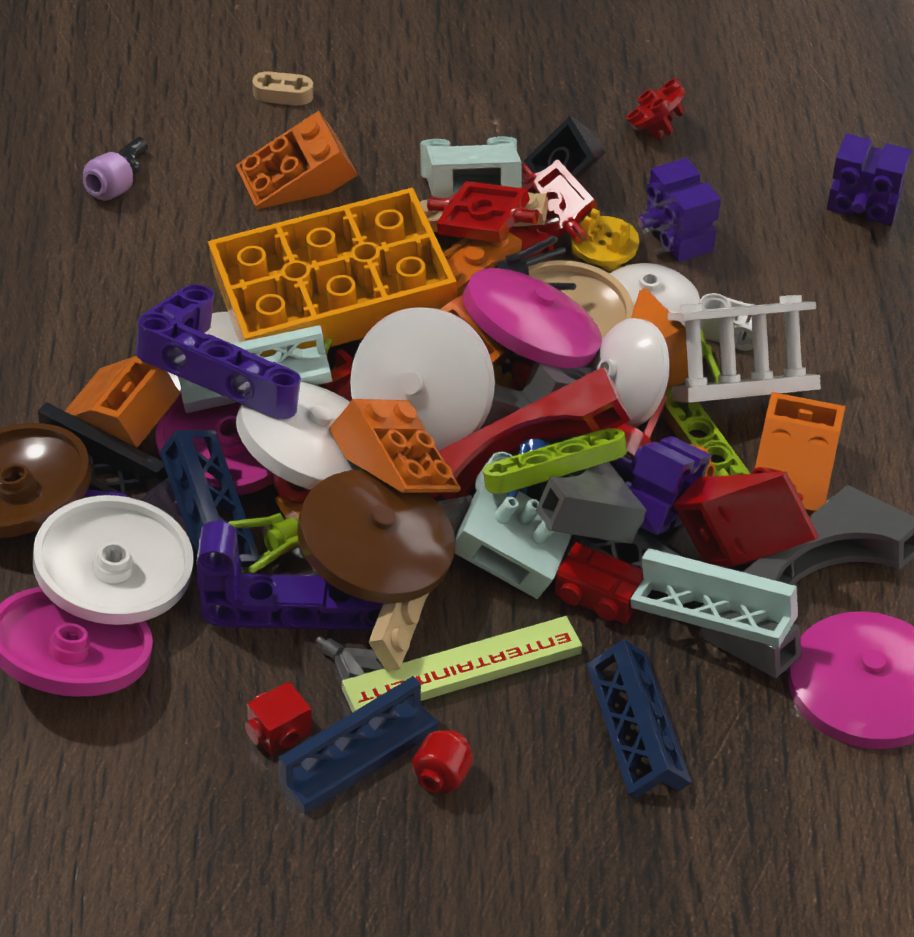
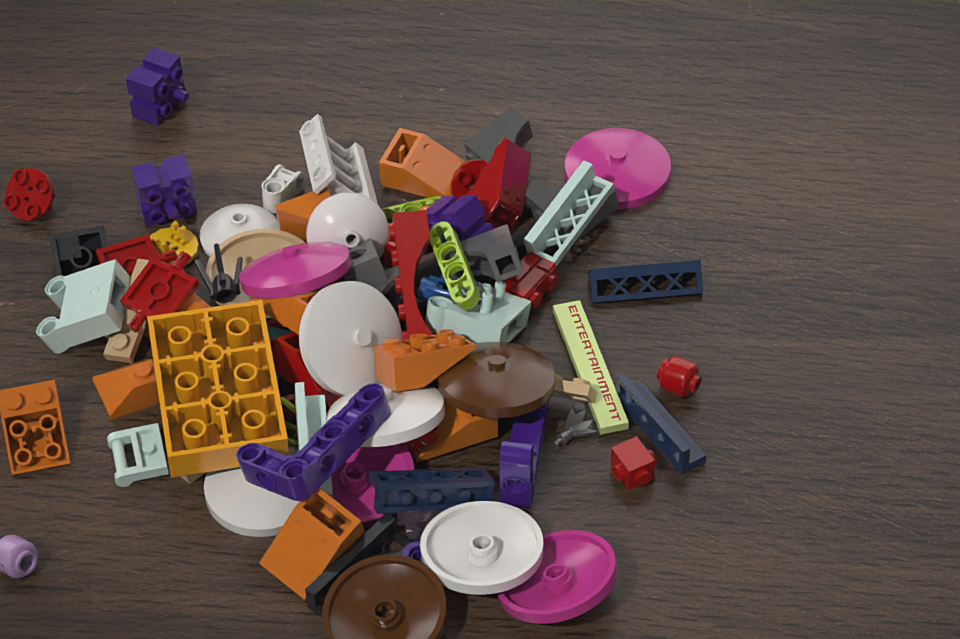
camera: 80 degrees left, 0 degrees up
lime plant [228,513,300,574] -> none

